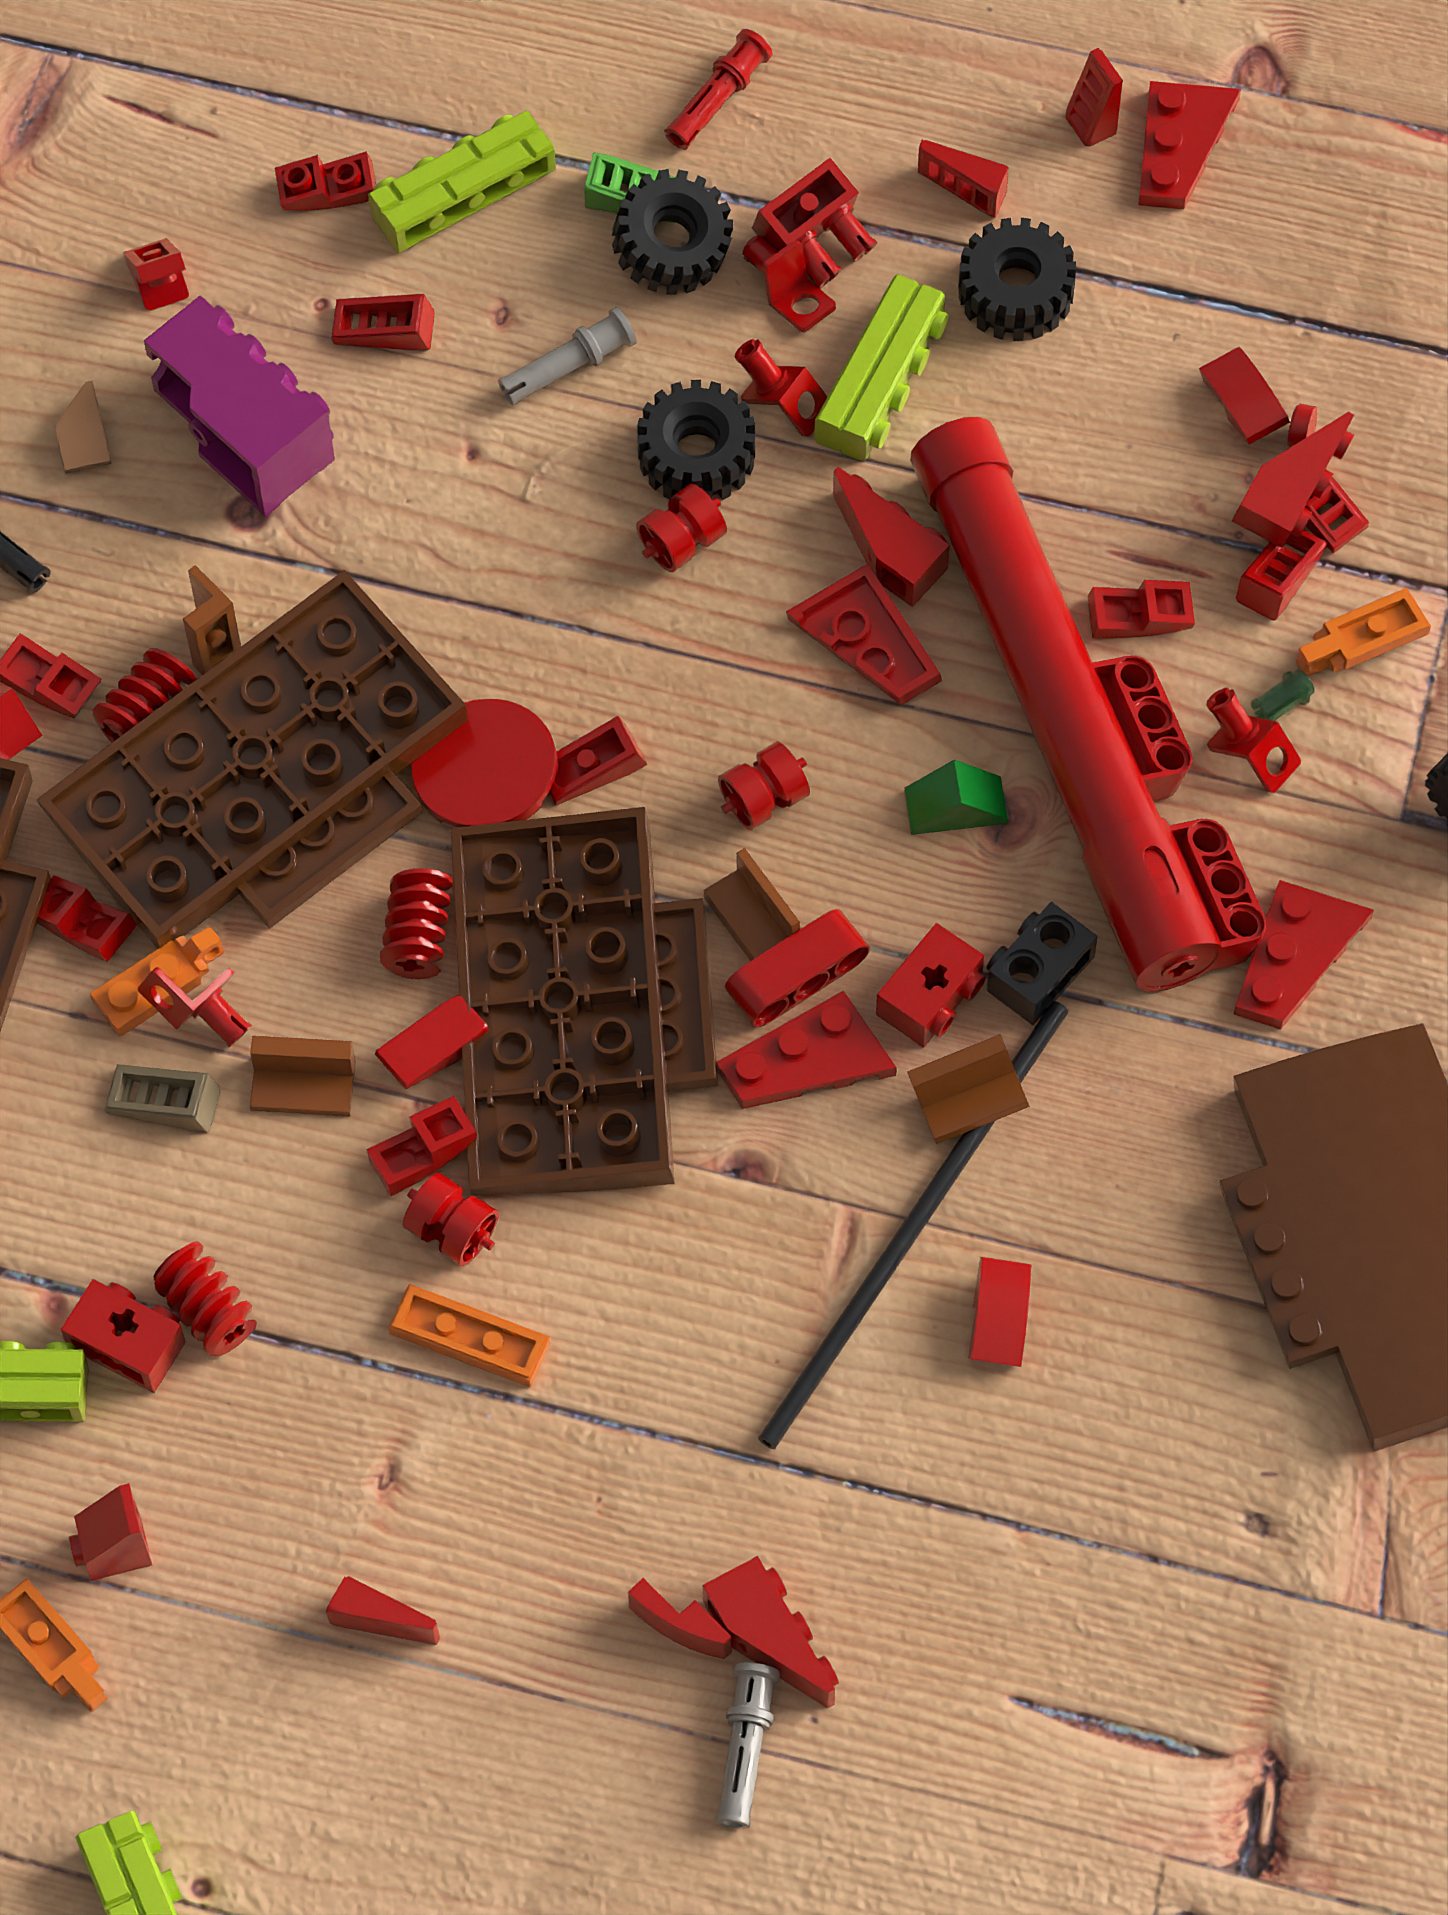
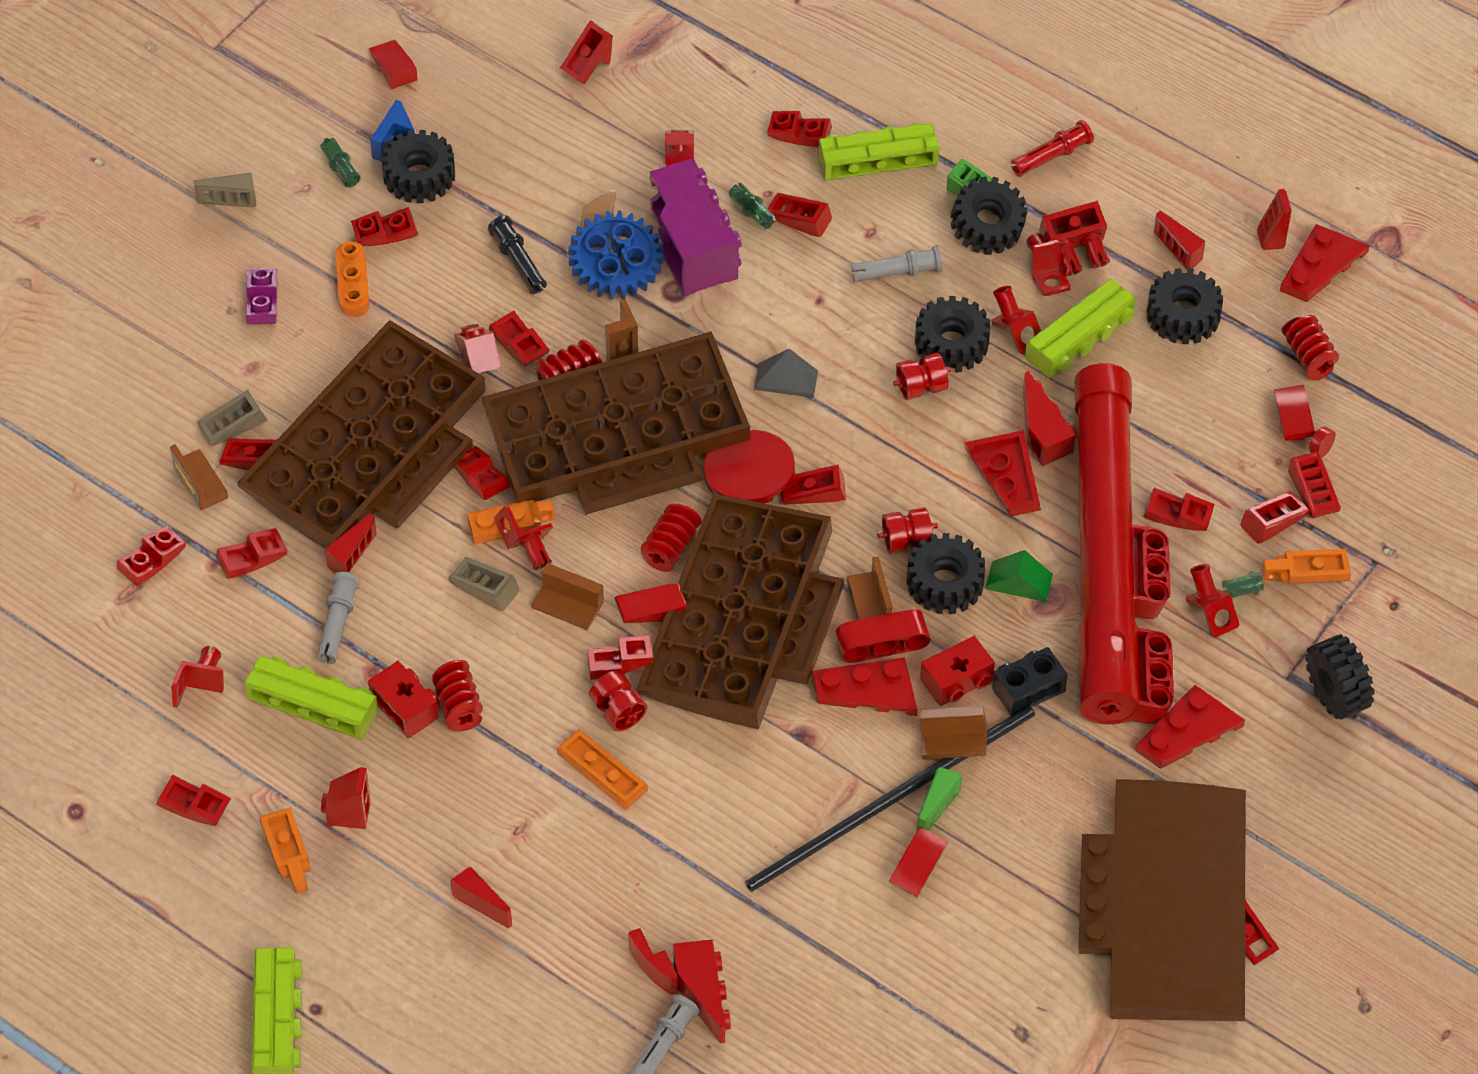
camera: 20 degrees right, 10 degrees down
red slope [1232,412,1354,548] -> none
none -> blue gear [568,210,664,300]
none -> clear green axle [729,183,776,229]
none -> dark grey slope [754,349,818,398]
none -> black tyre [907,533,986,614]
none -> bright green slope [916,767,962,832]
none -> red piece [1281,315,1339,380]

